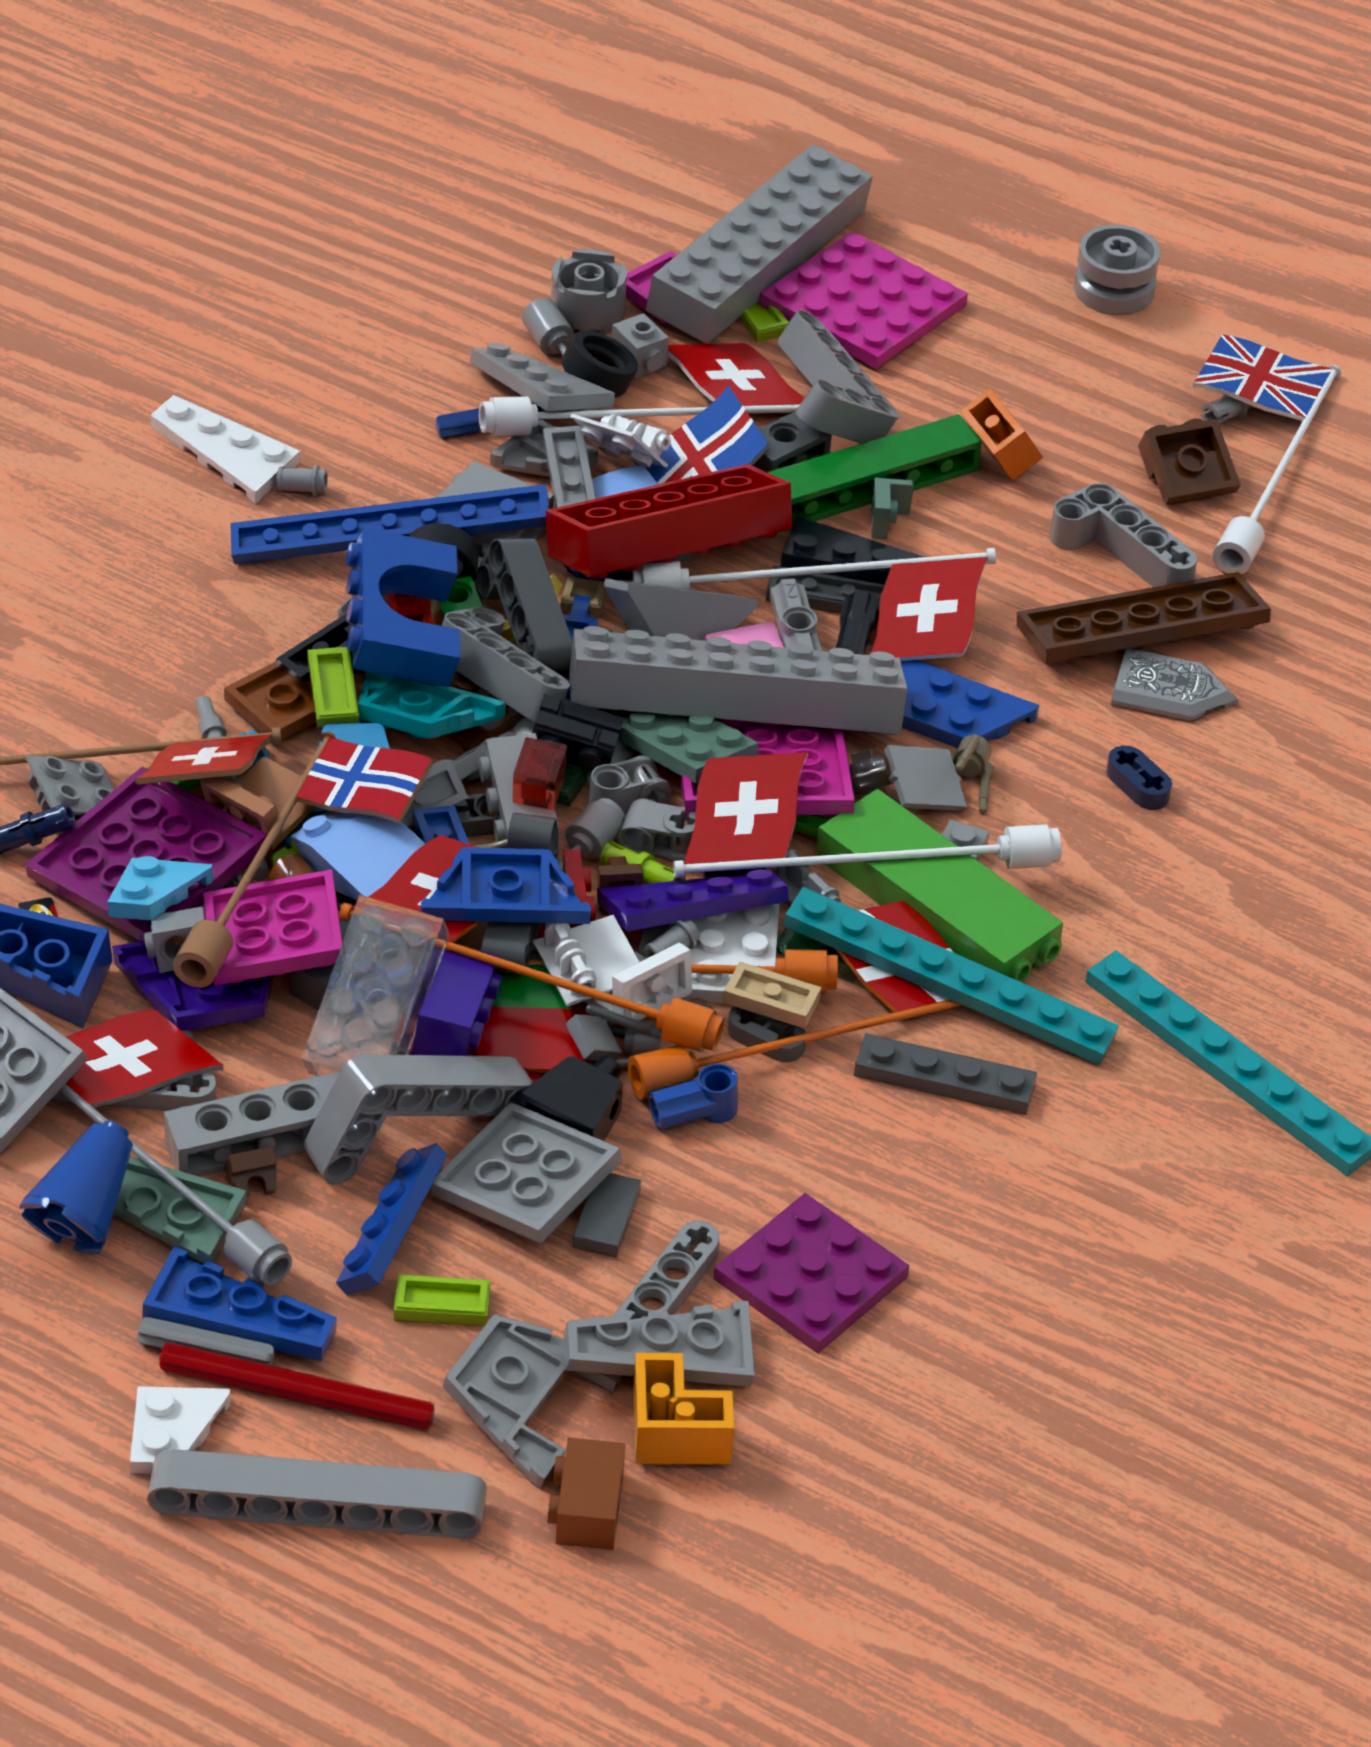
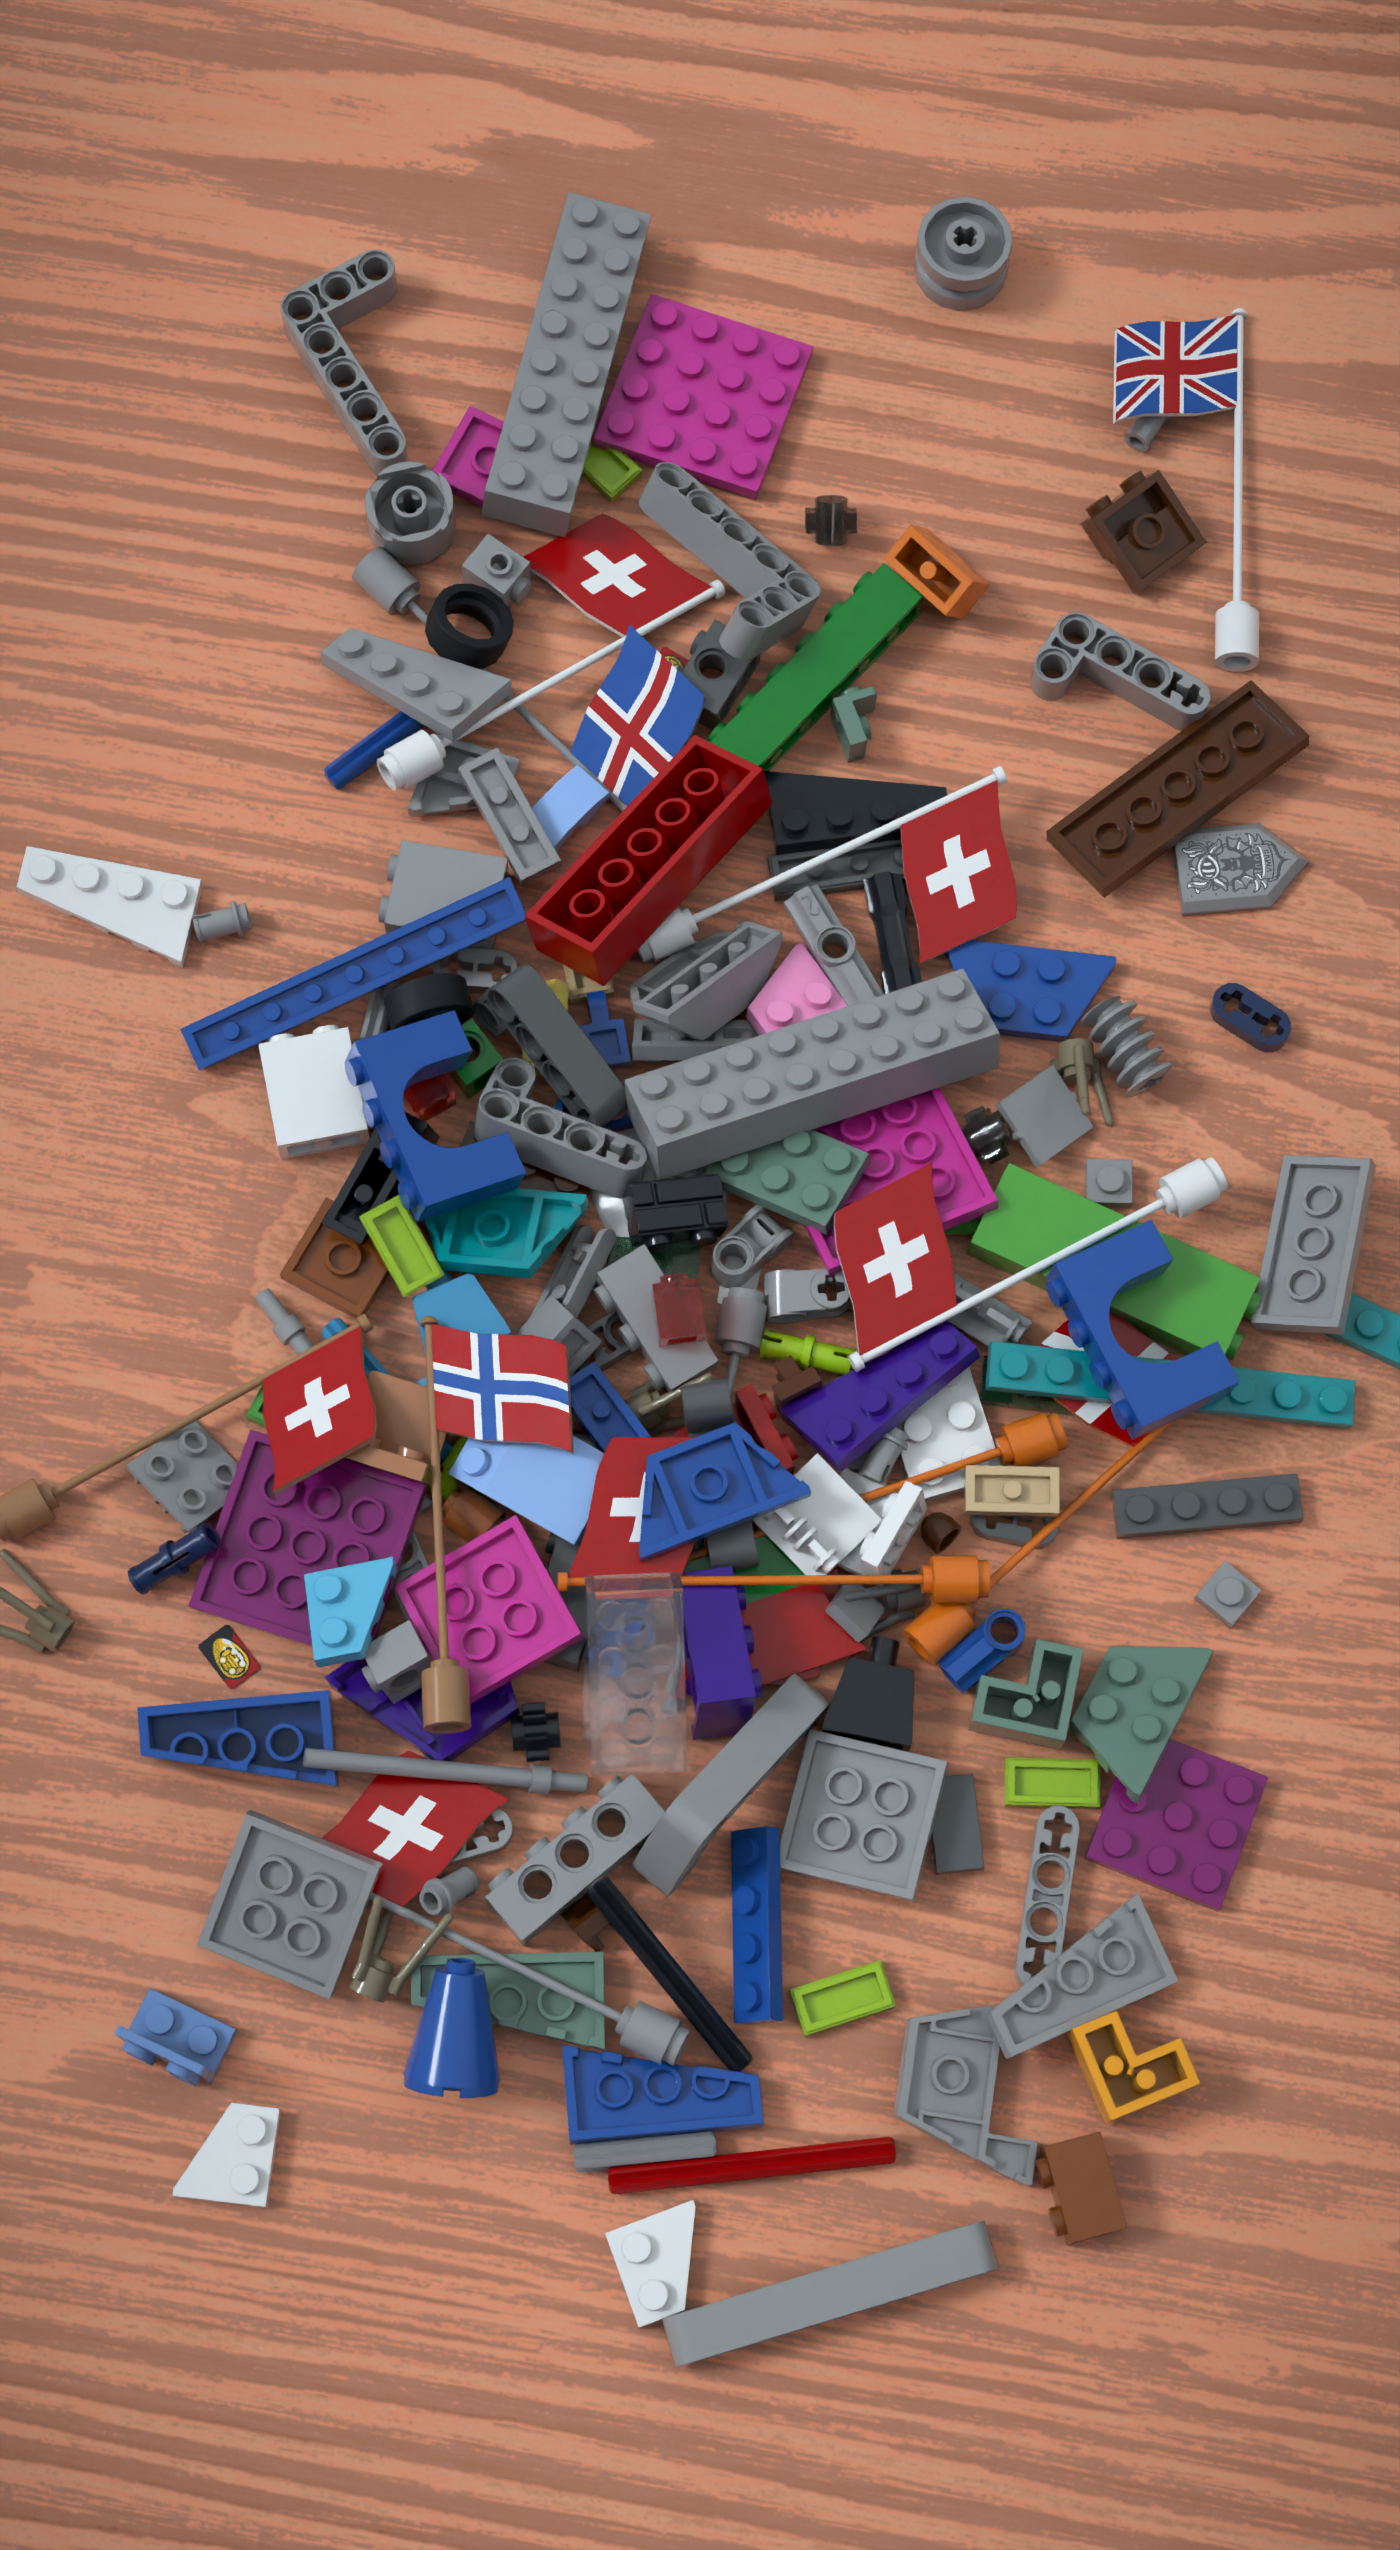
camera: 20 degrees left, 30 degrees up
white hinge [570,414,671,468] -> none
none -> white panel [258,1025,370,1160]
none -> light grey beam [281,250,408,476]
none -> light grey bar [303,1748,588,1794]
none -> dark tan plant [349,1896,454,2003]
none -> light grey pin [419,1866,479,1916]
none -> black gear [511,1702,561,1762]
none -> black axle [586,1876,753,2072]
none -> clear smoke gear [805,495,857,546]
none -> sand green brick [968,1639,1083,1750]
none -> lime tile [1004,1757,1100,1809]
none -> blue arch [1046,1220,1240,1440]
none -> sand green wing [1070,1646,1213,1804]
none -> light grey piece [1081,996,1173,1098]
none -> light grey plate [1194,1561,1262,1628]
none -> light grey plate [1251,1155,1376,1335]

